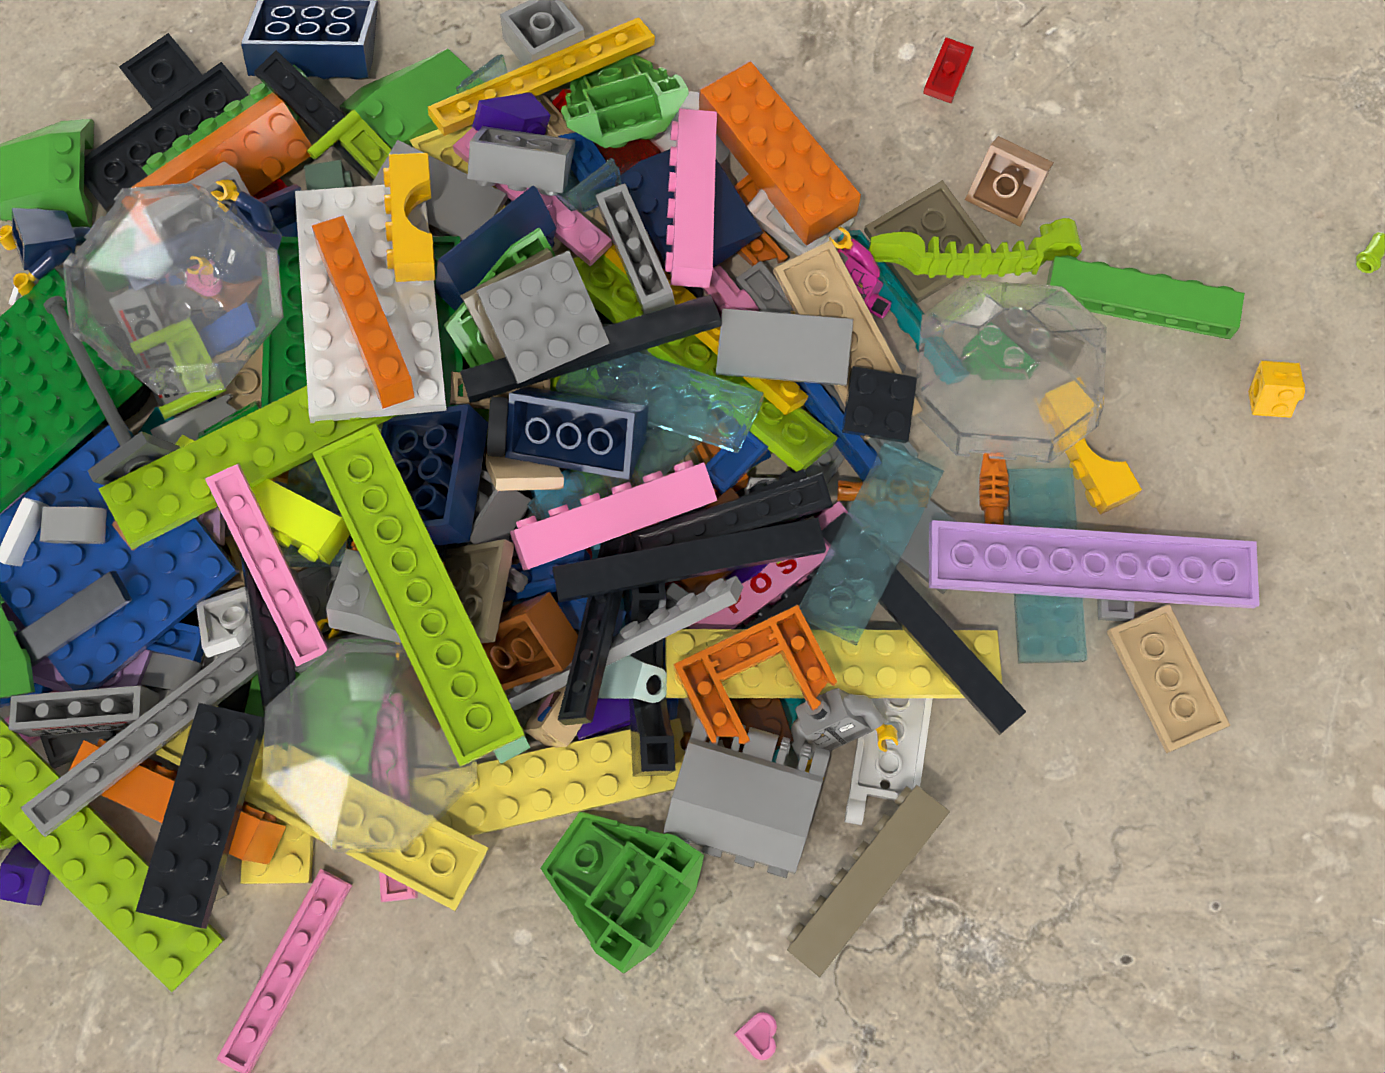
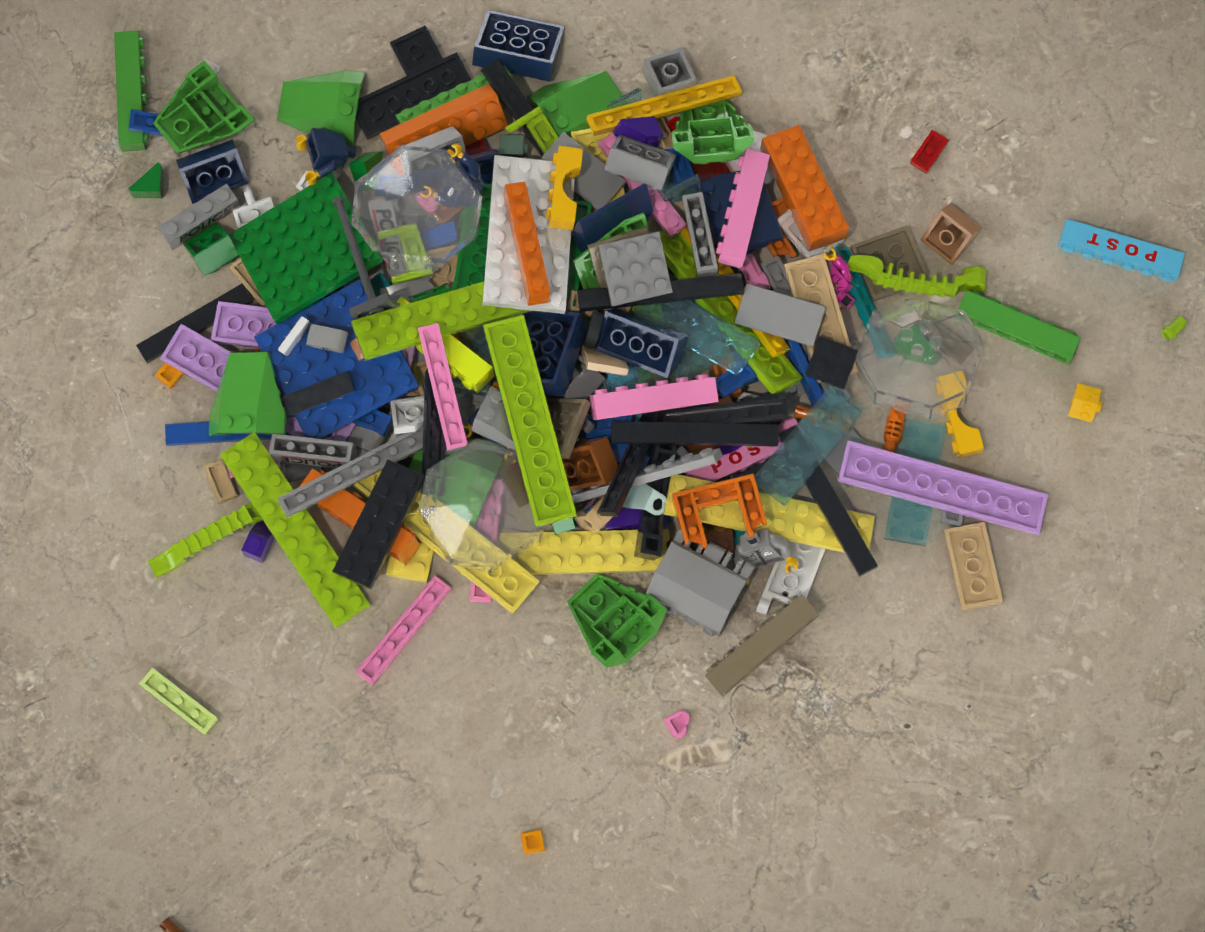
camera: 10 degrees right, 0 degrees up
none -> medium azure brick [1058,219,1185,282]

